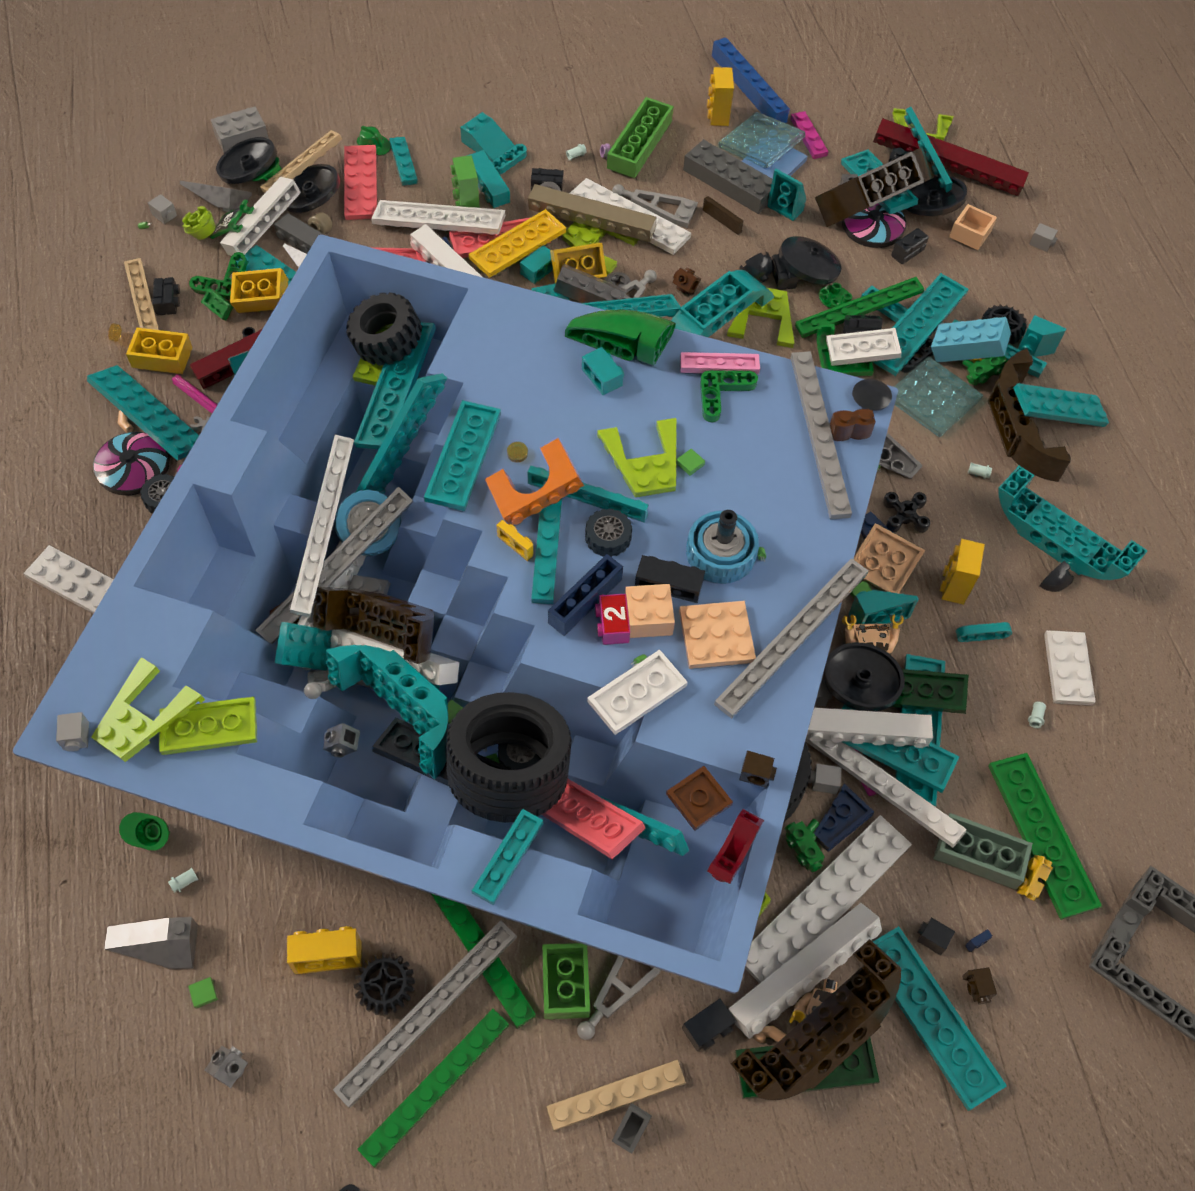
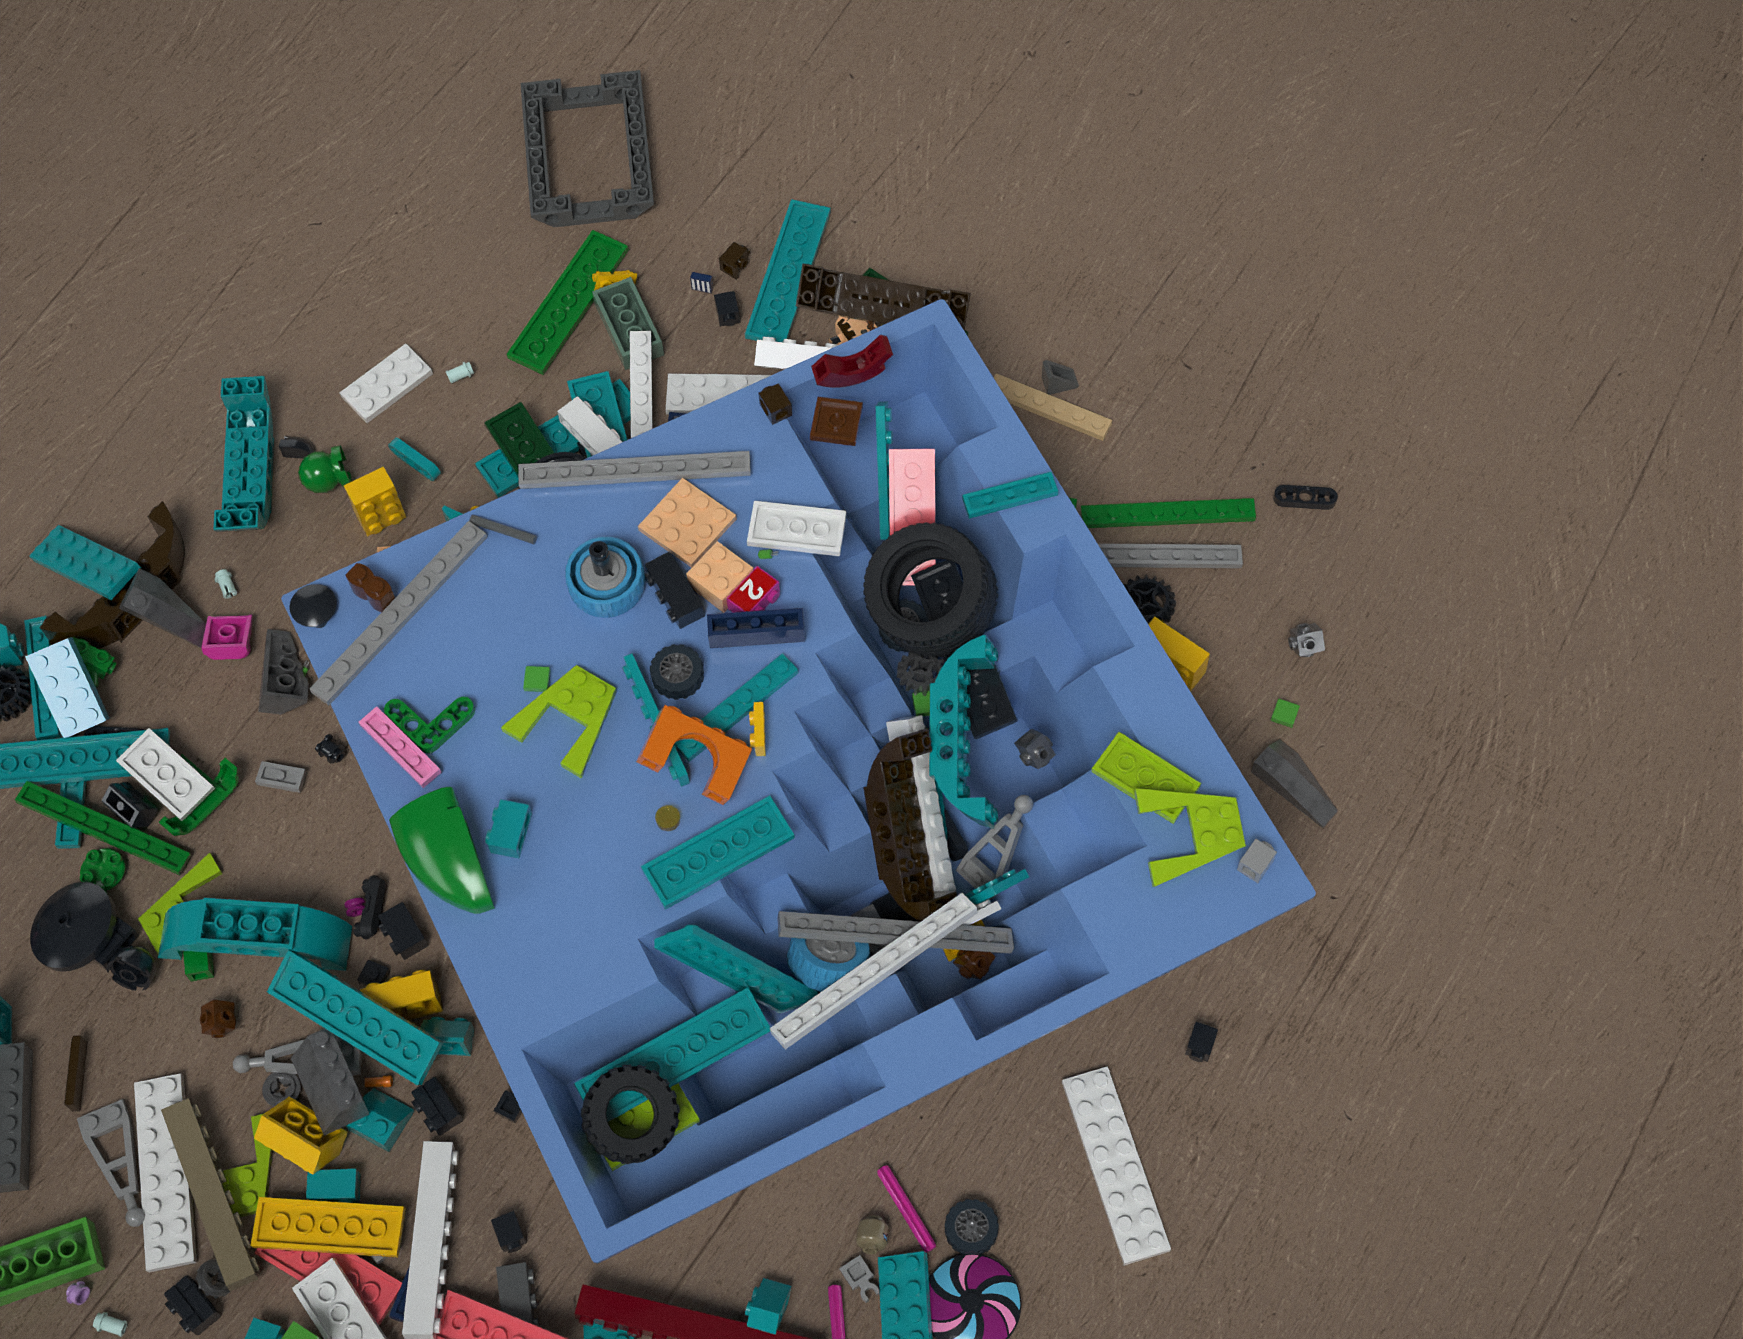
camera: 130 degrees left, 5 degrees up
clear light blue plate [894,356,983,438] -> none
none -> flat silver wedge [119,568,206,648]
none -> dark pink slope [201,615,253,660]
none -> green tile [298,445,352,493]
none -> dark grey bar [469,515,537,544]

